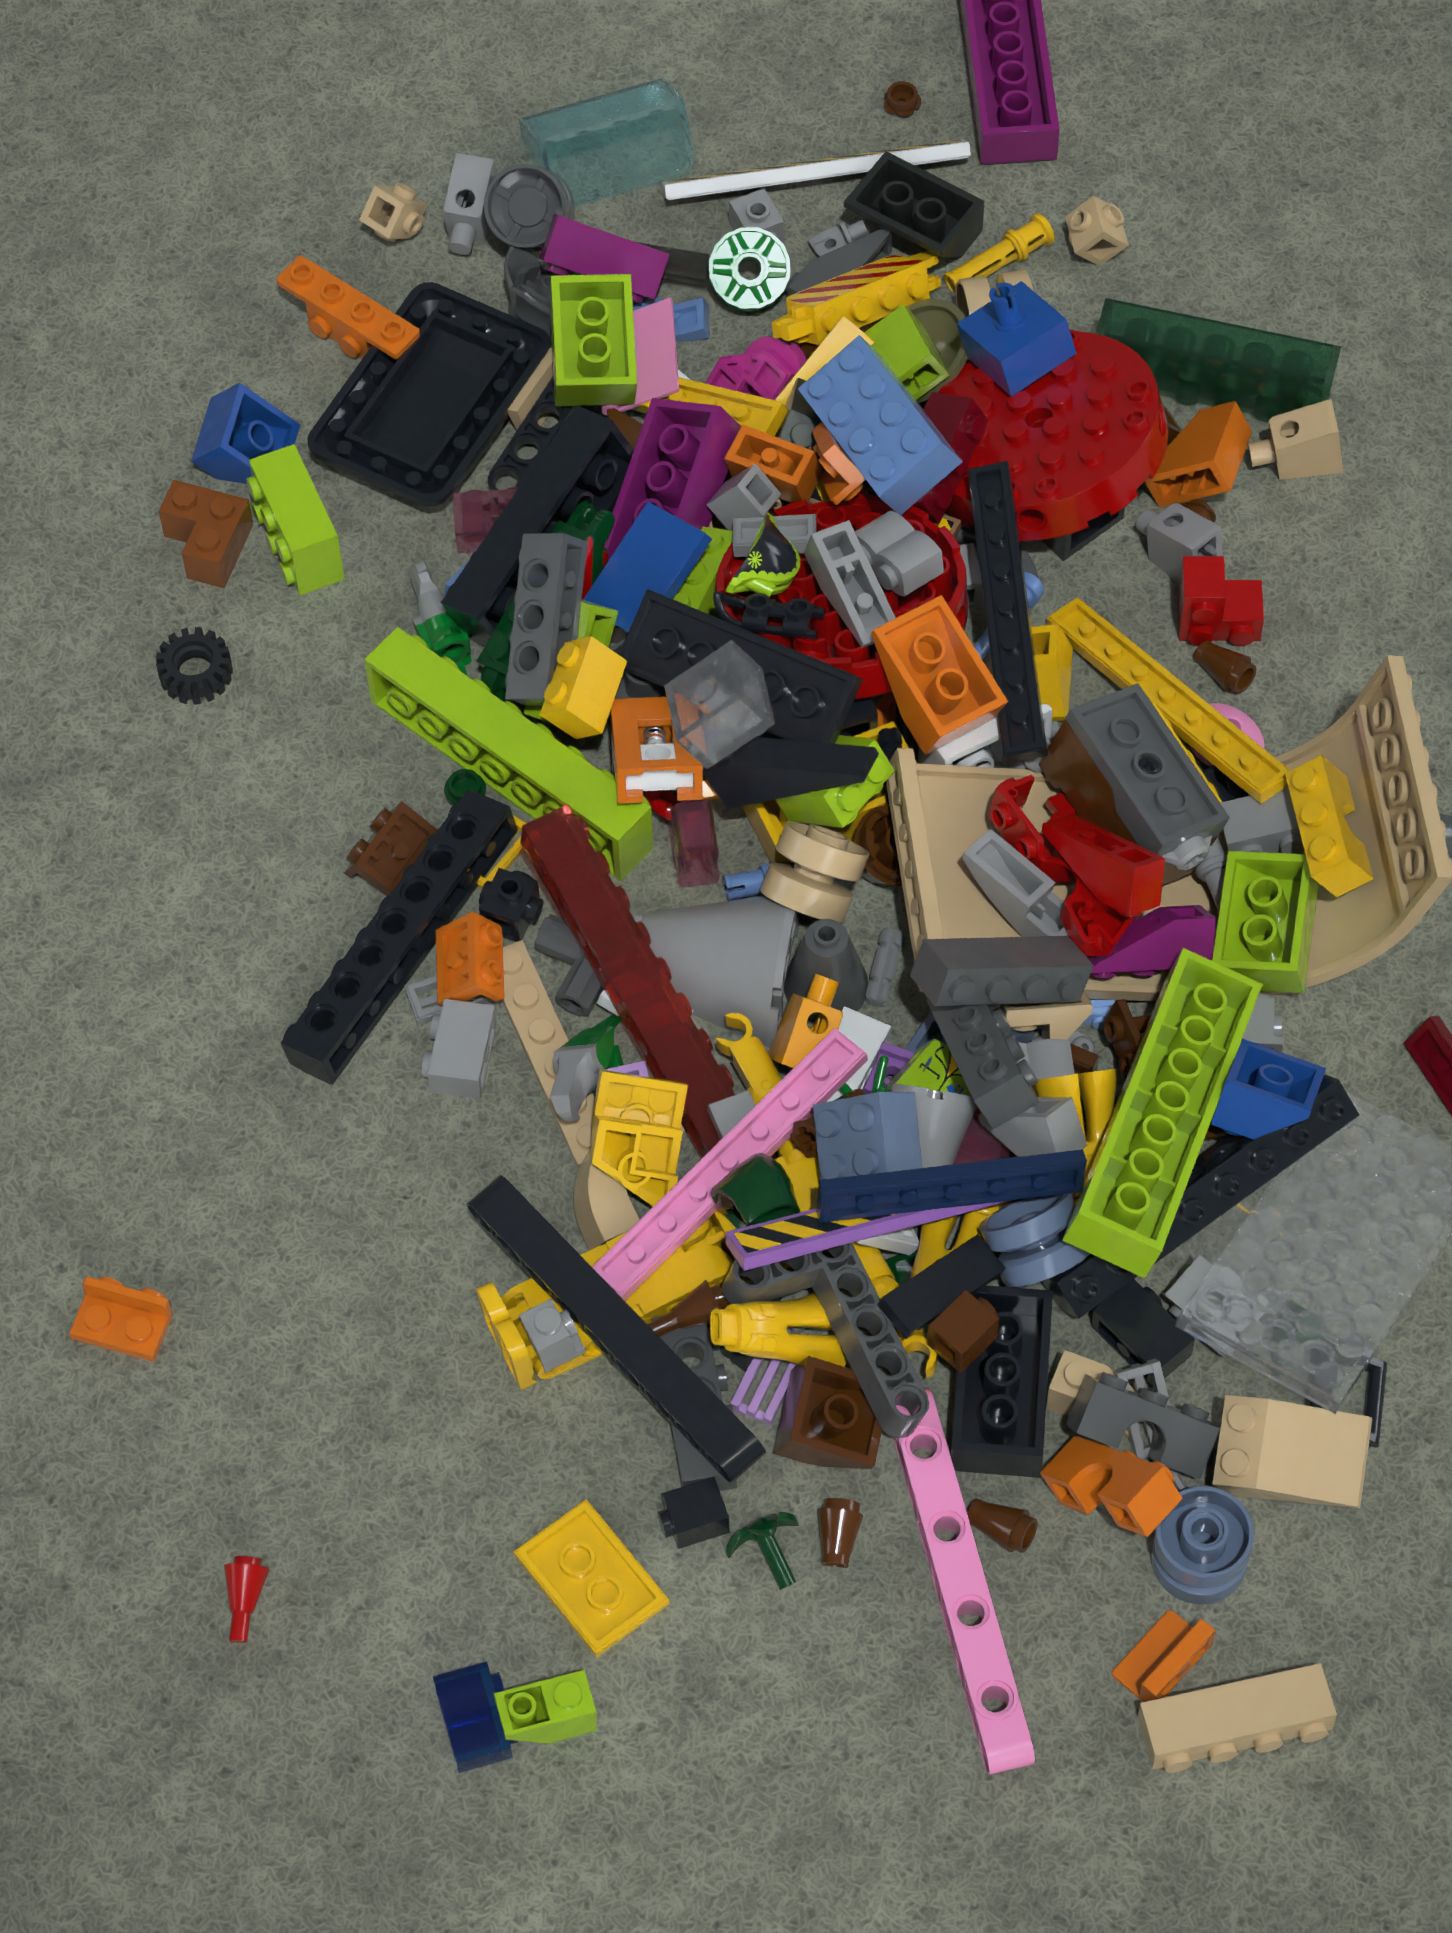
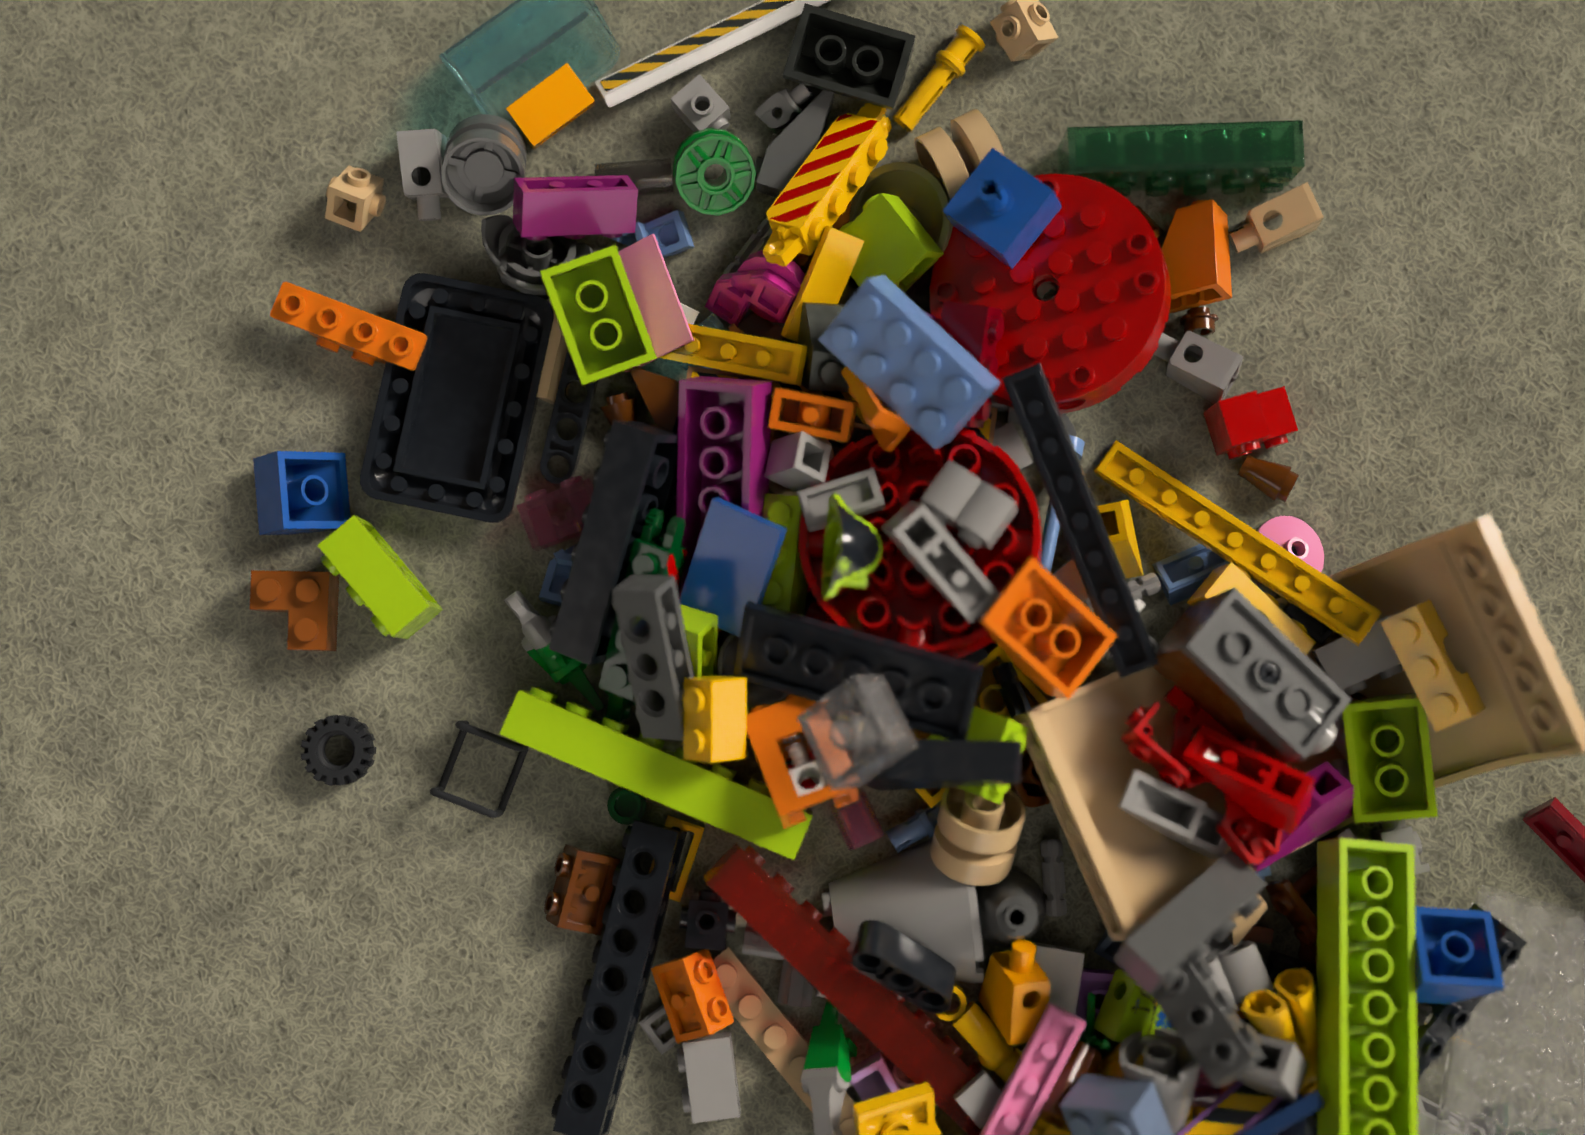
camera: 15 degrees left, 25 degrees up
black piece [713,591,825,640] -> none
none -> black piece [430,721,529,818]
none -> light orange panel [505,63,595,150]
none -> black beam [851,920,956,1013]

